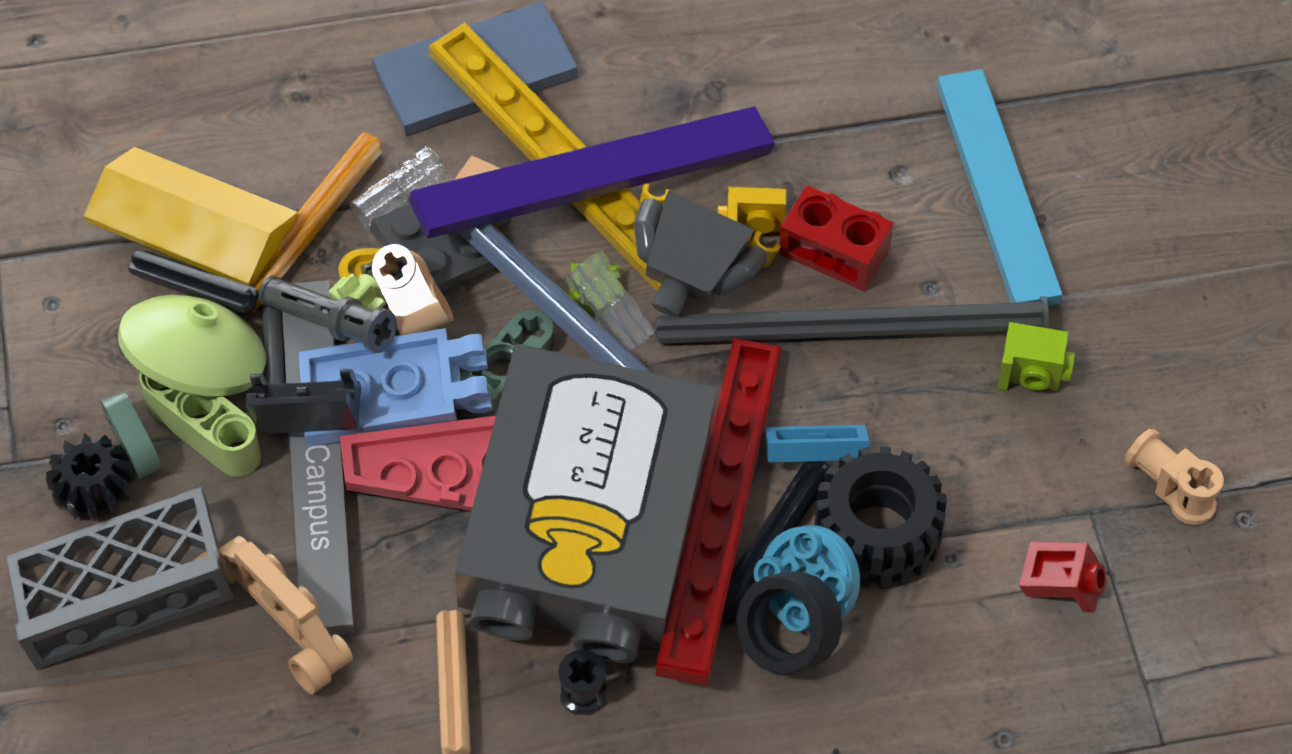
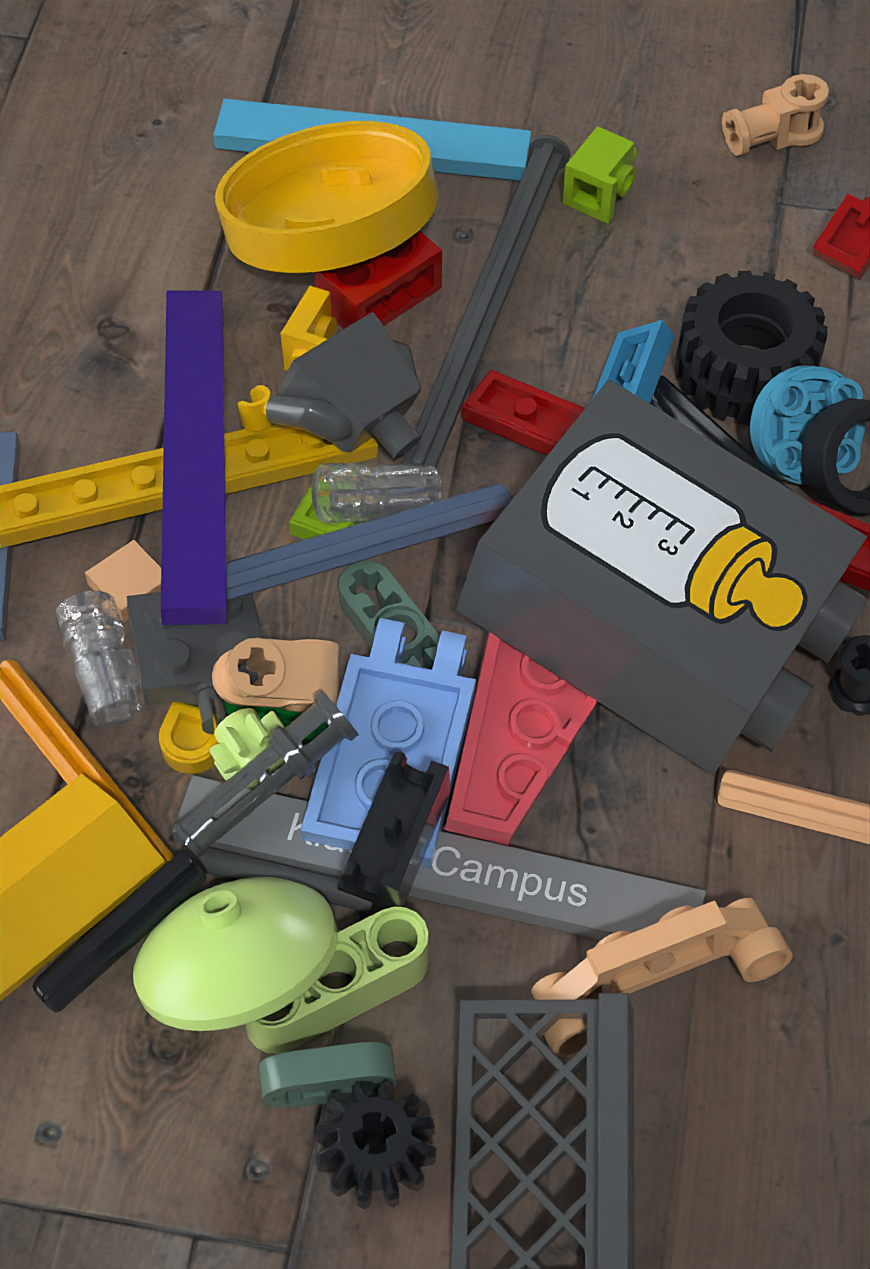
camera: 70 degrees left, 0 degrees up
none -> yellow piece [215,121,439,273]

